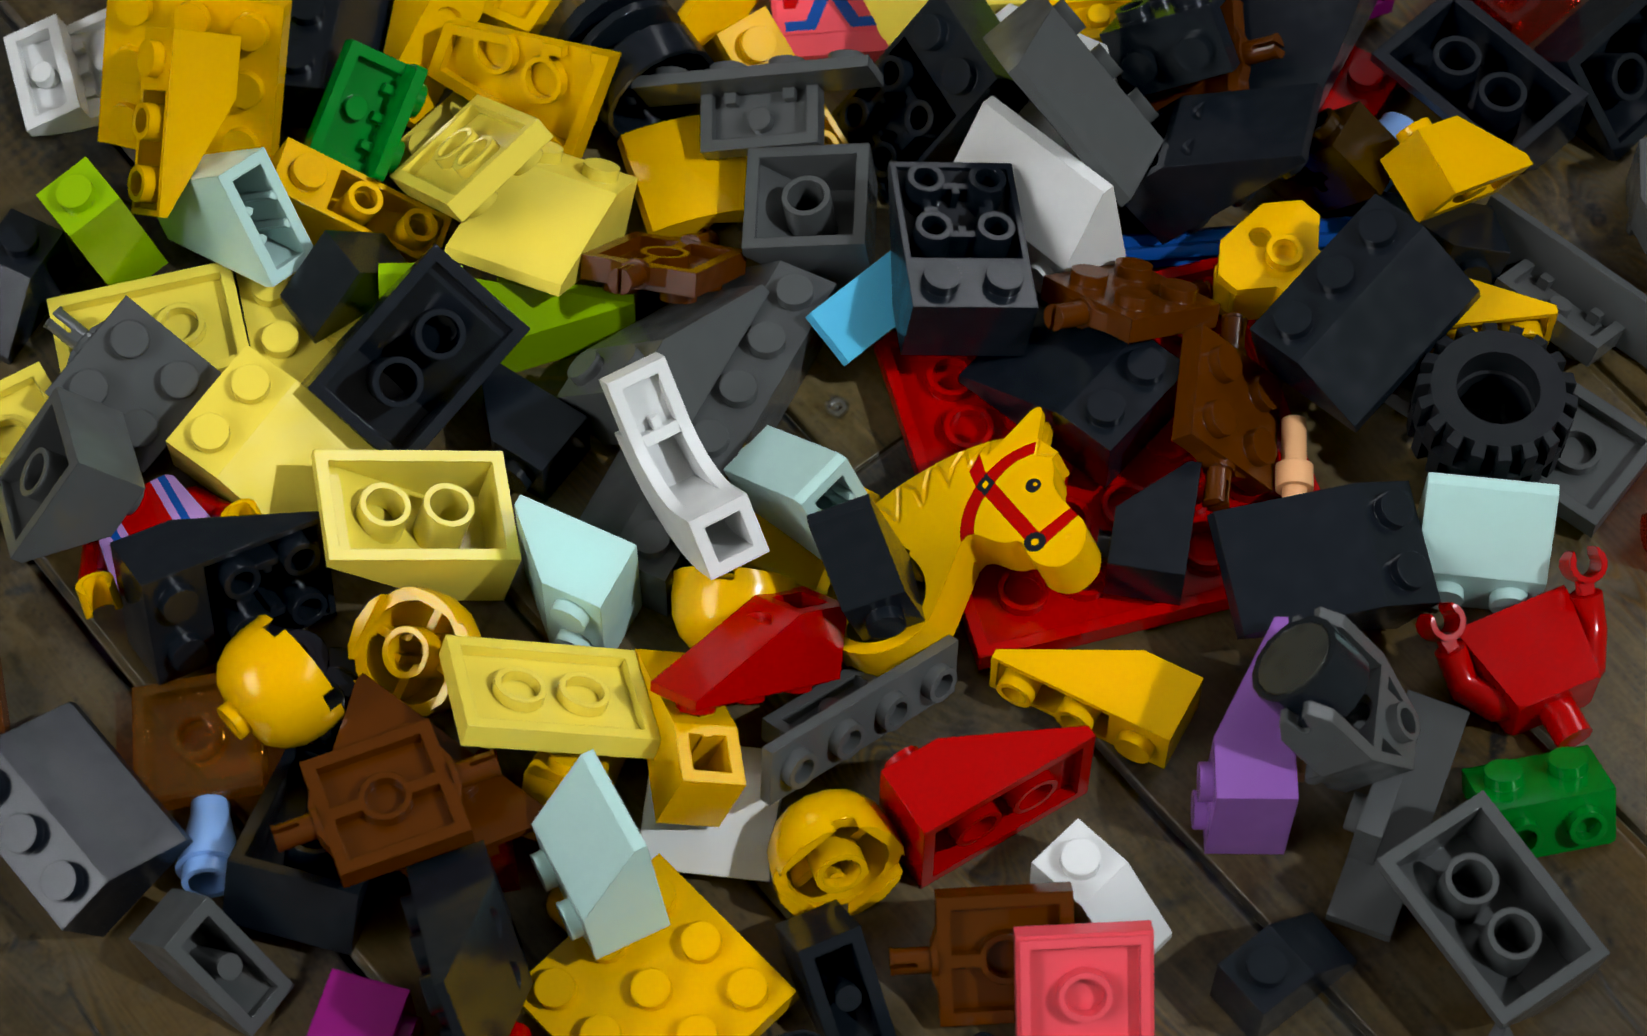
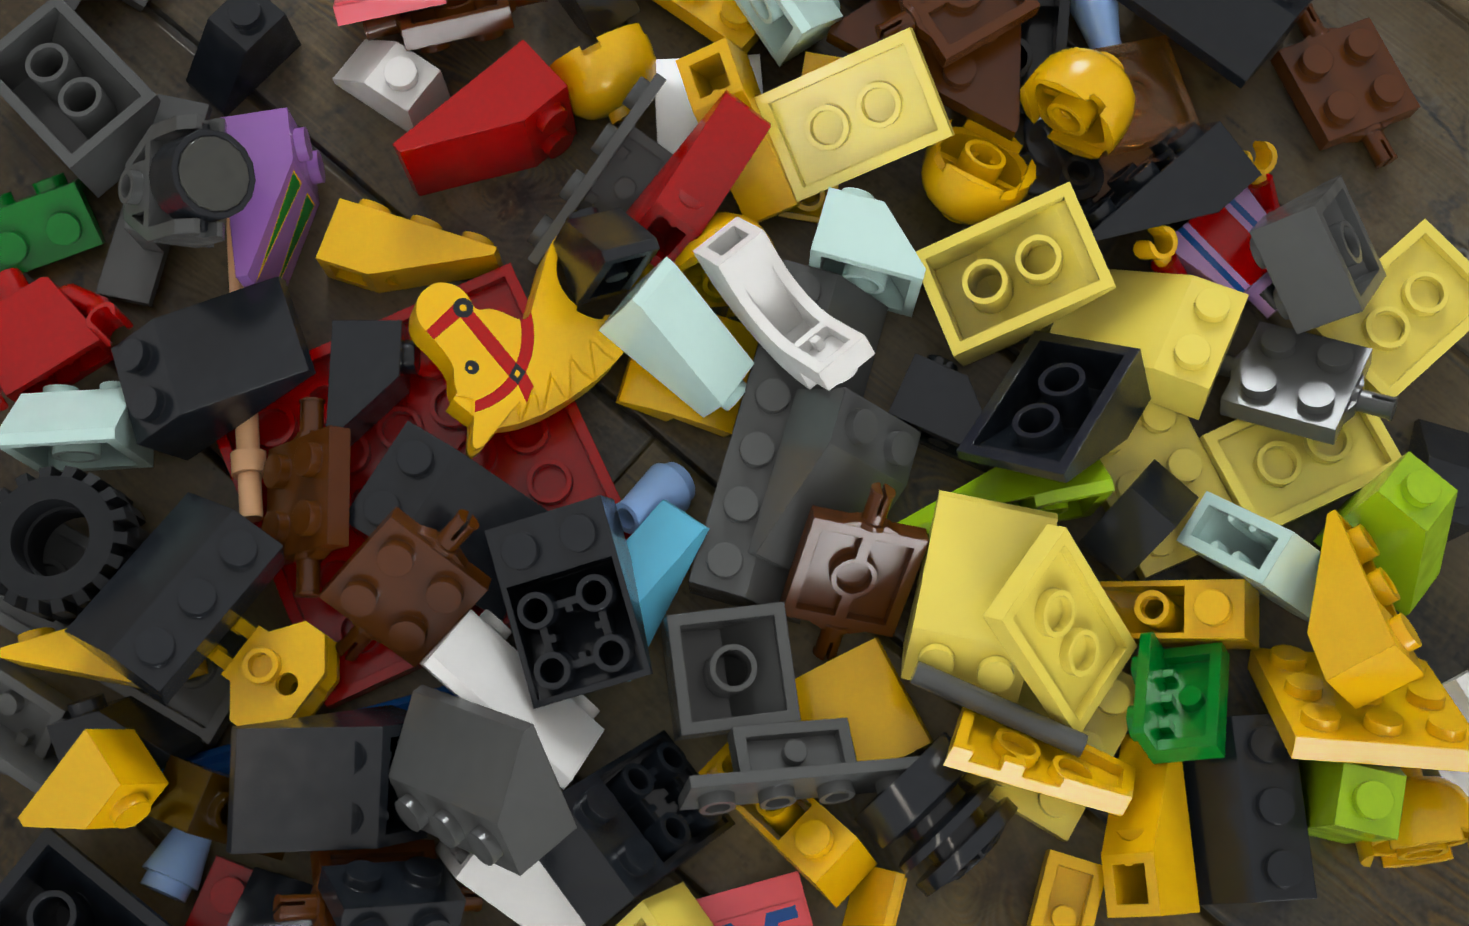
camera: 170 degrees right, 15 degrees up
none -> light blue cone [616,462,695,534]
none -> dark grey bar [909,661,1088,757]

